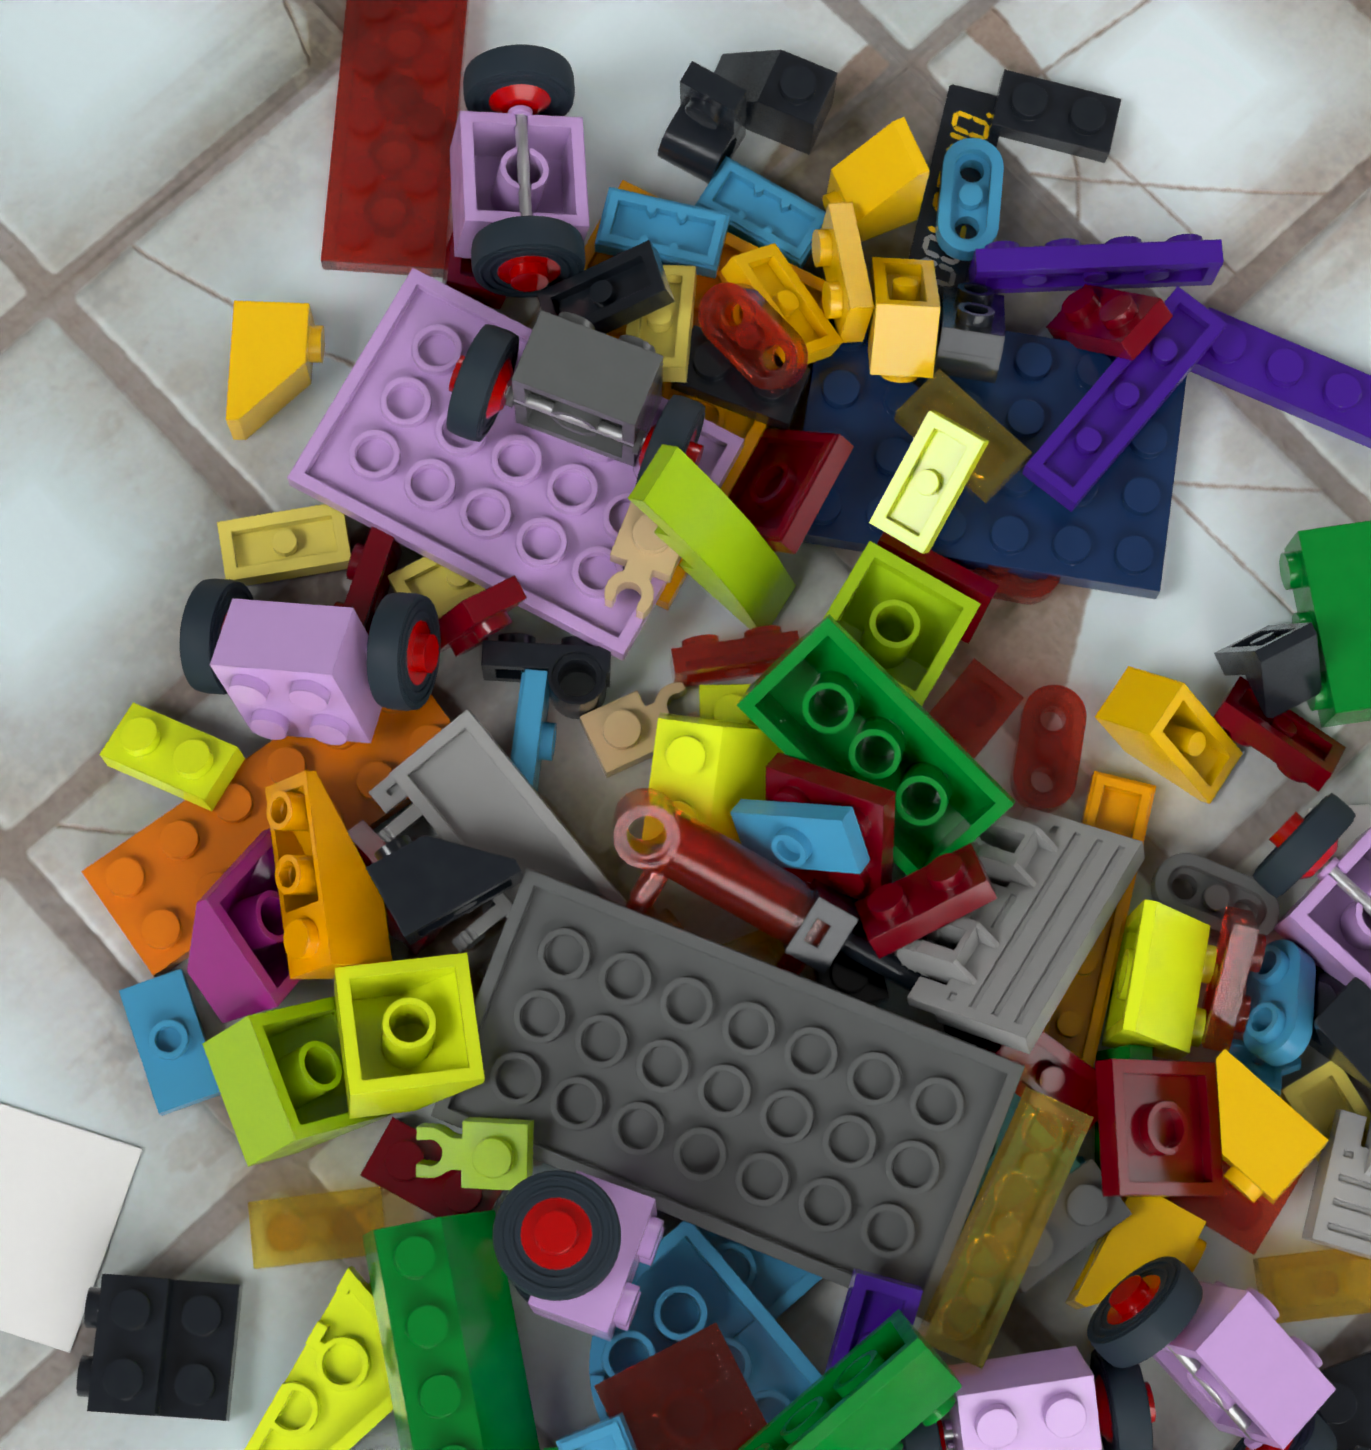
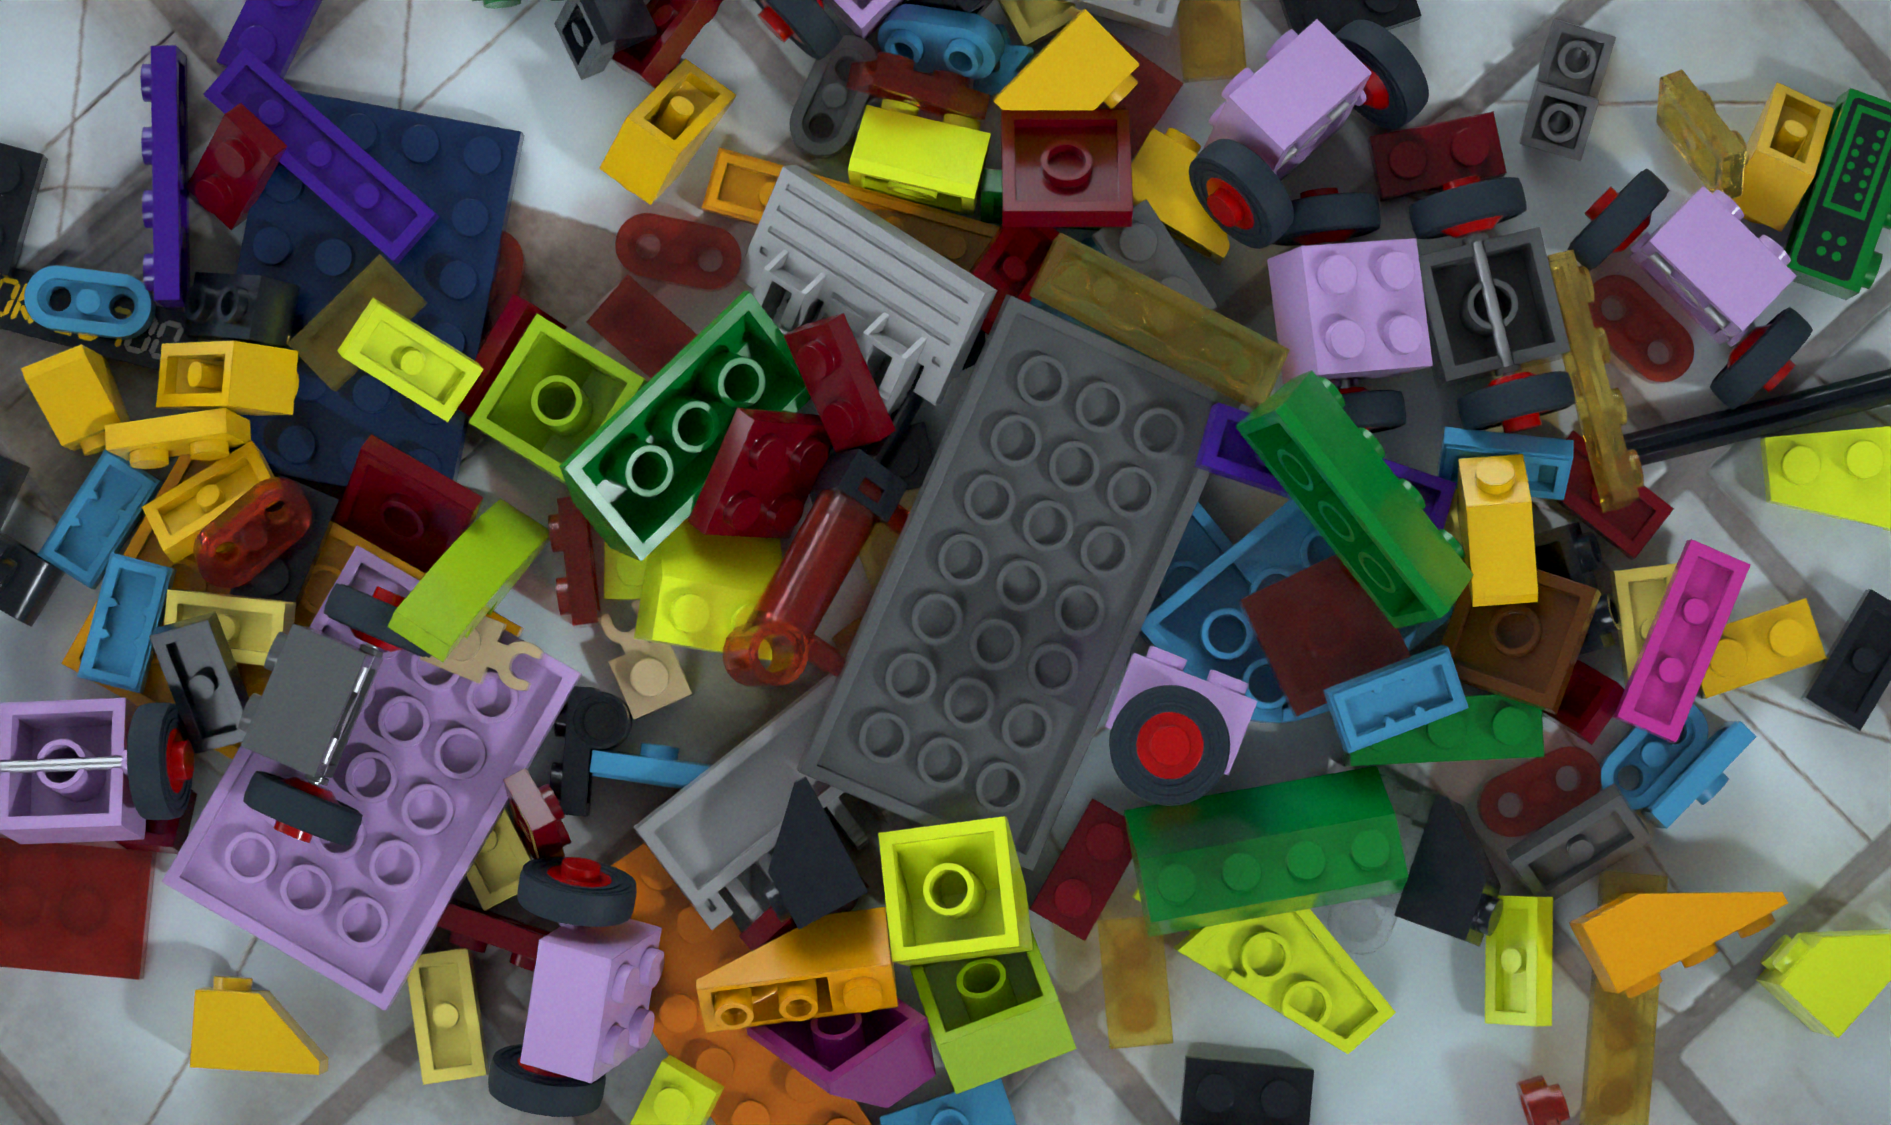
camera: 85 degrees left, 10 degrees up
lime plate [416,1117,534,1191] -> none
dark azure plate [730,799,870,874] -> none

